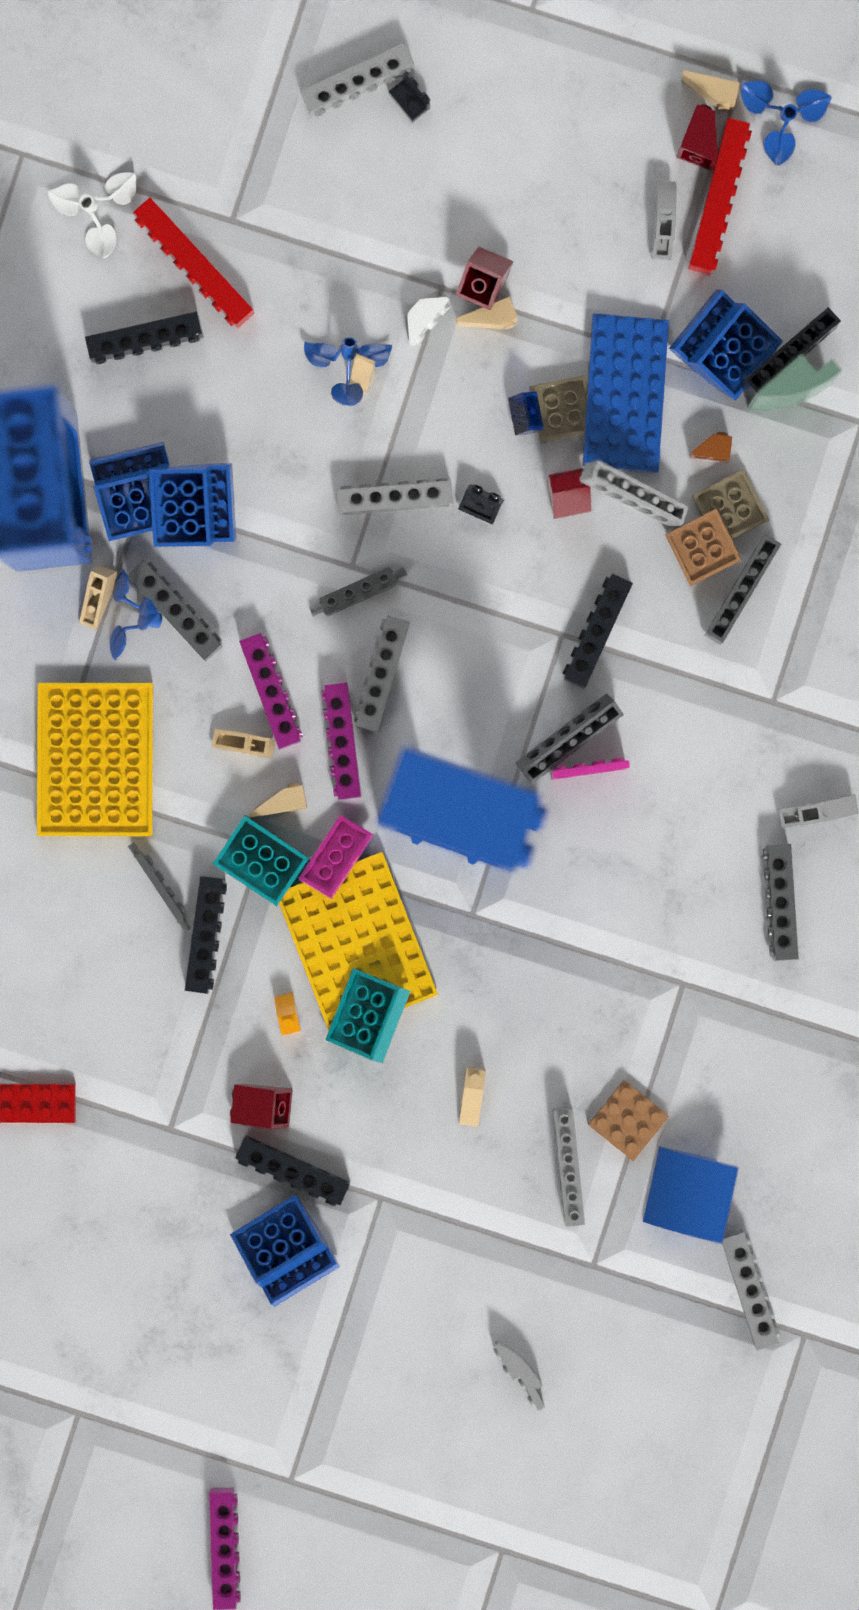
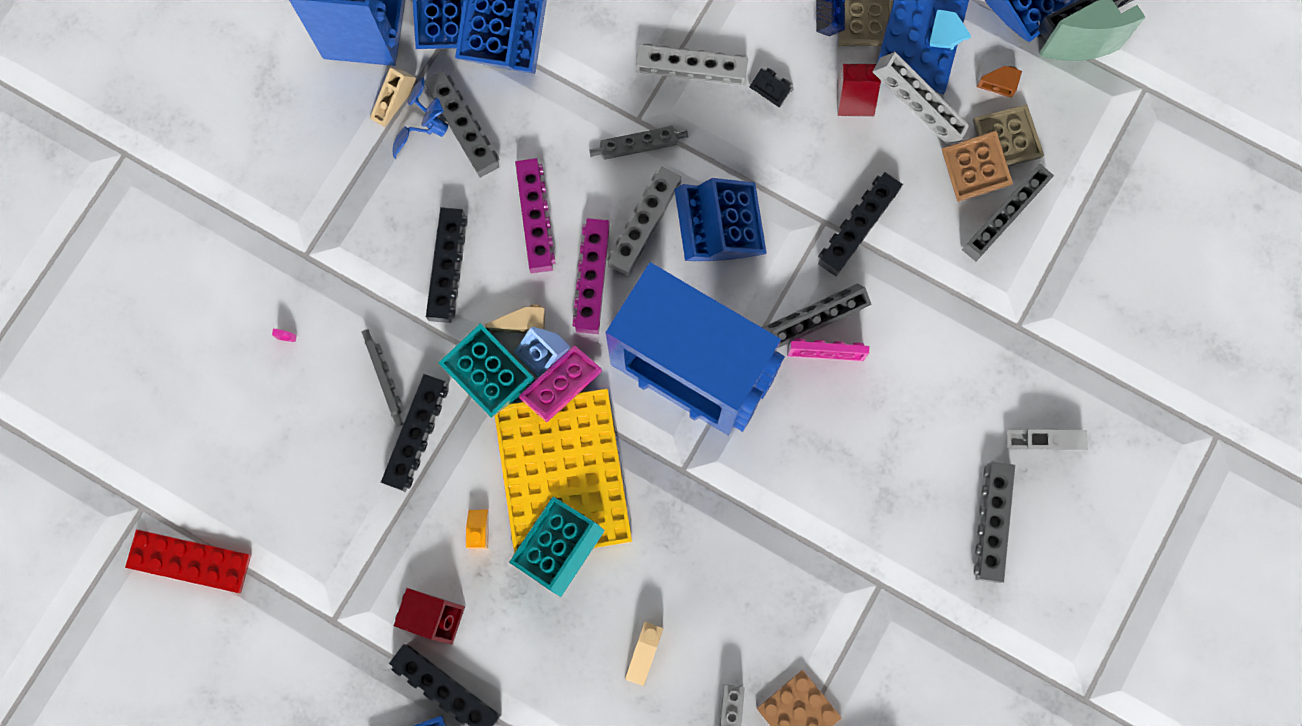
camera: 10 degrees right, 10 degrees down
yellow plate [37,683,154,836] -> none
tan slope [211,729,276,758] -> none
none -> dark pink tile [272,328,297,342]
none -> black brick [425,207,468,323]
none -> light blue slope [514,327,570,377]
none -> blue slope [674,178,767,261]
none -> medium azure slope [930,10,971,50]

